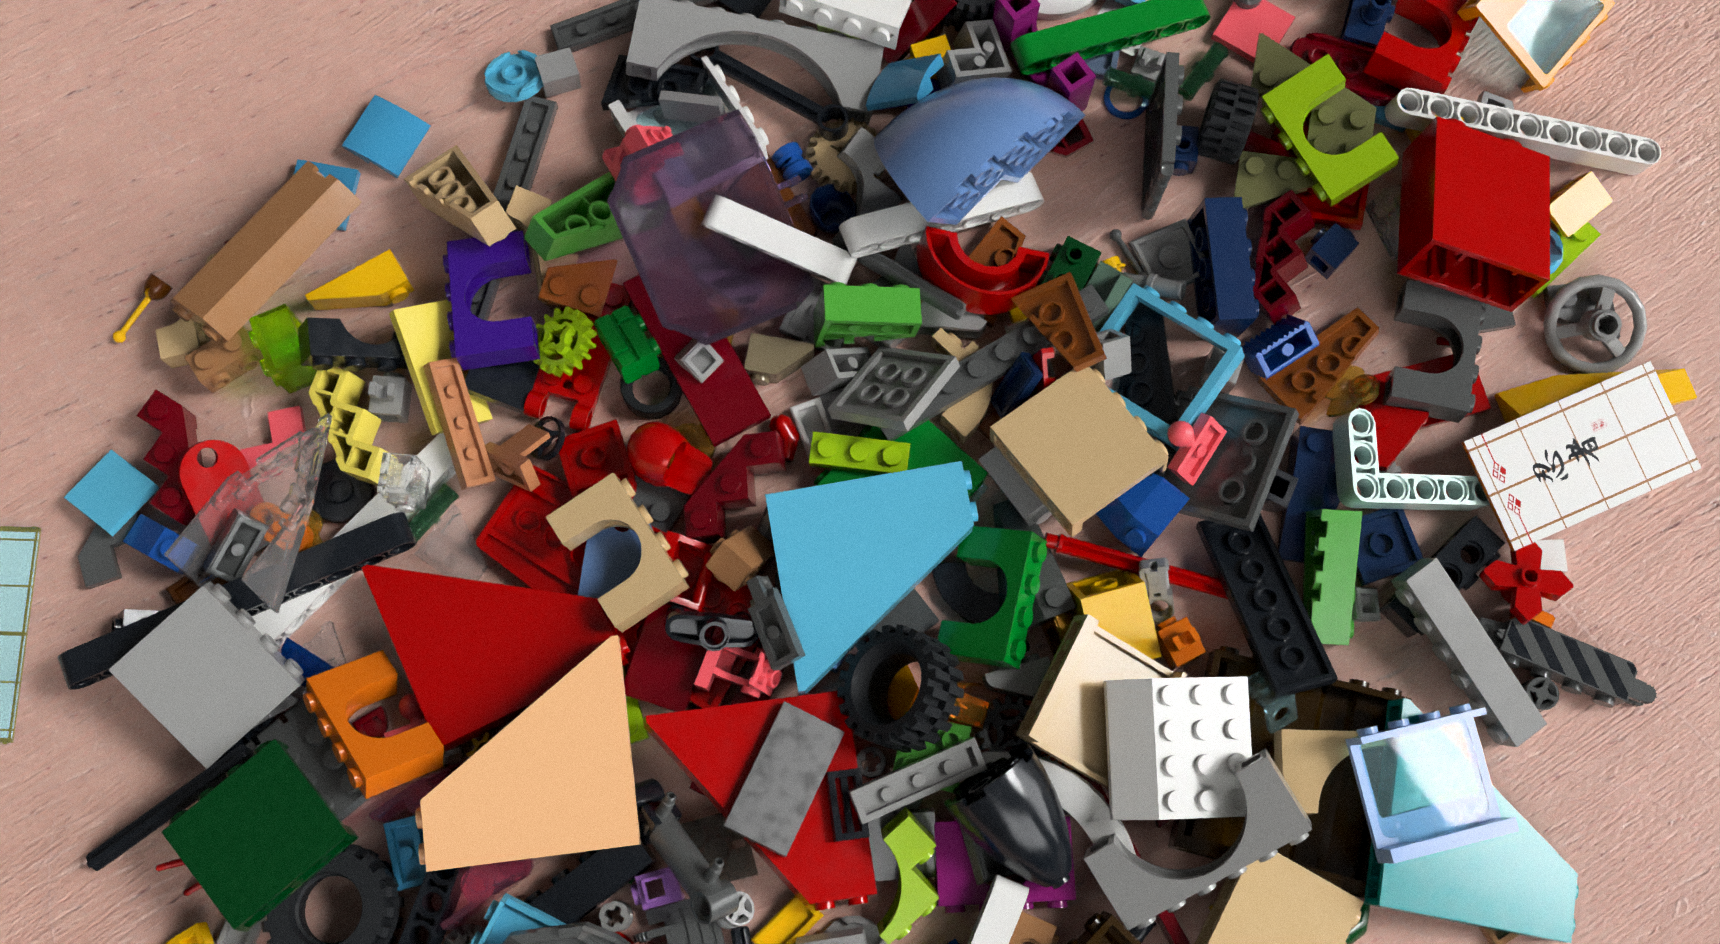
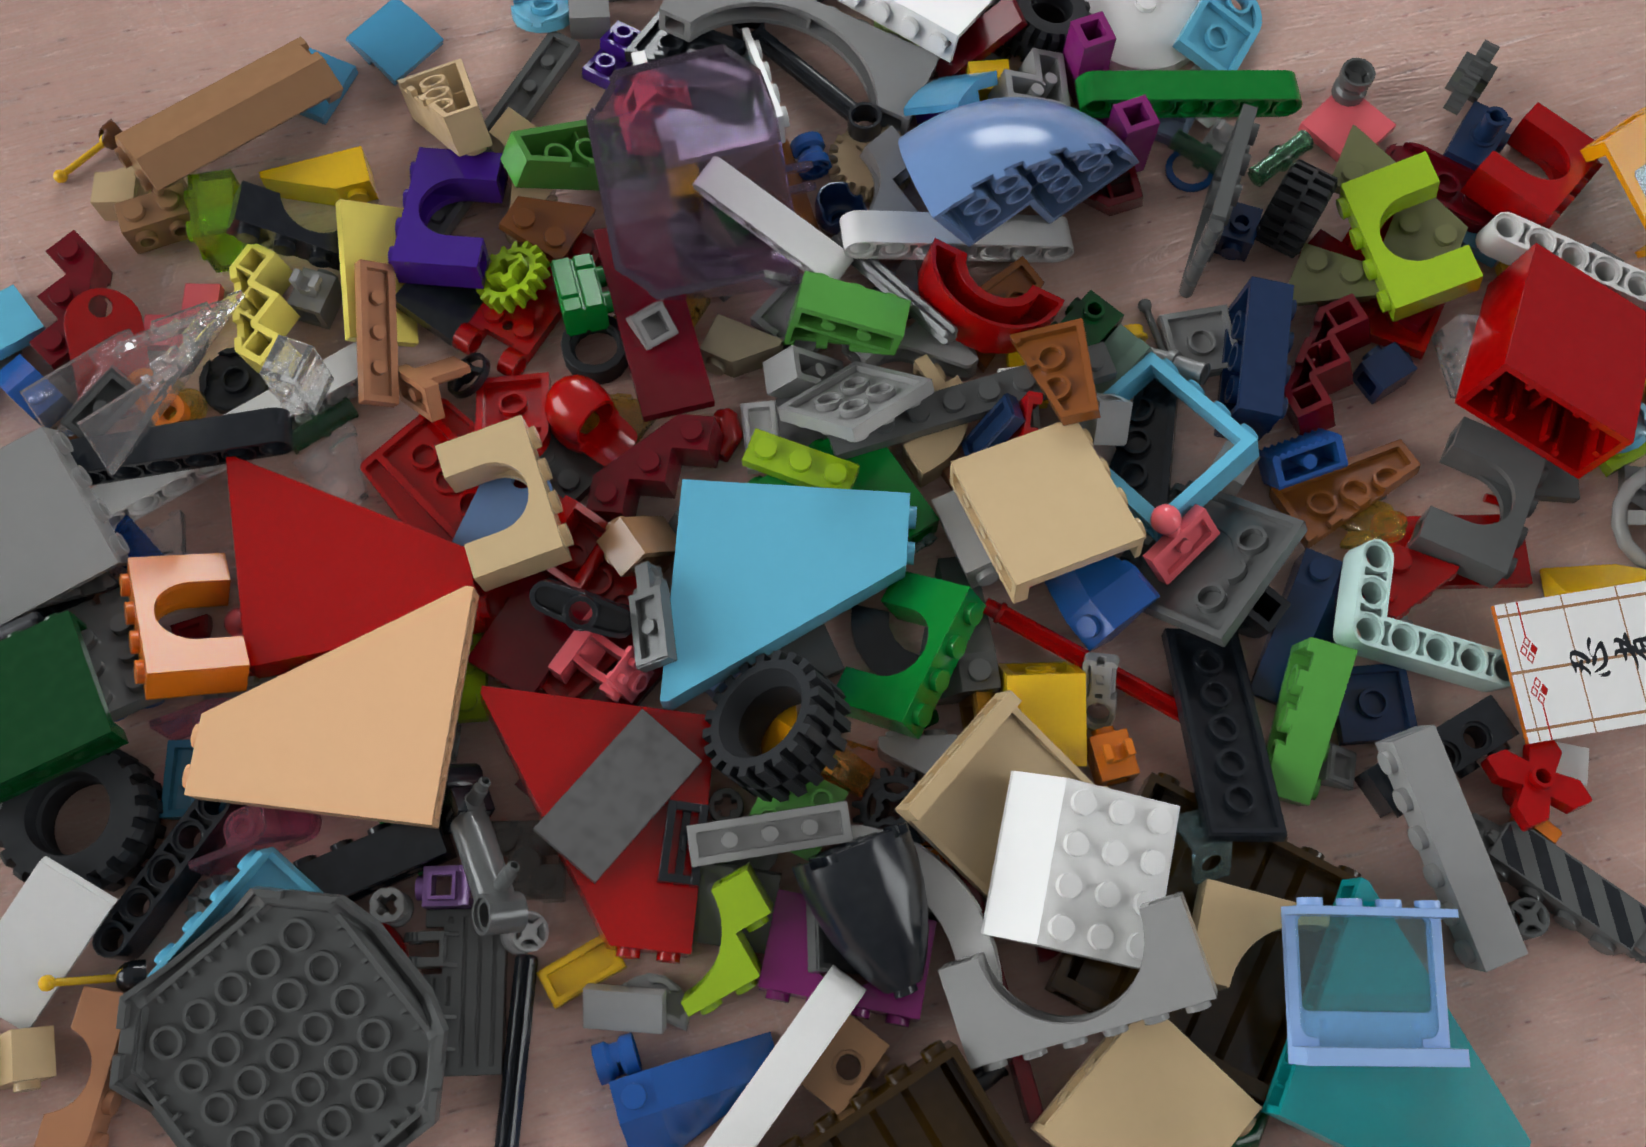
camera: 15 degrees right, 5 degrees down
none -> dark purple slope [582,20,641,92]

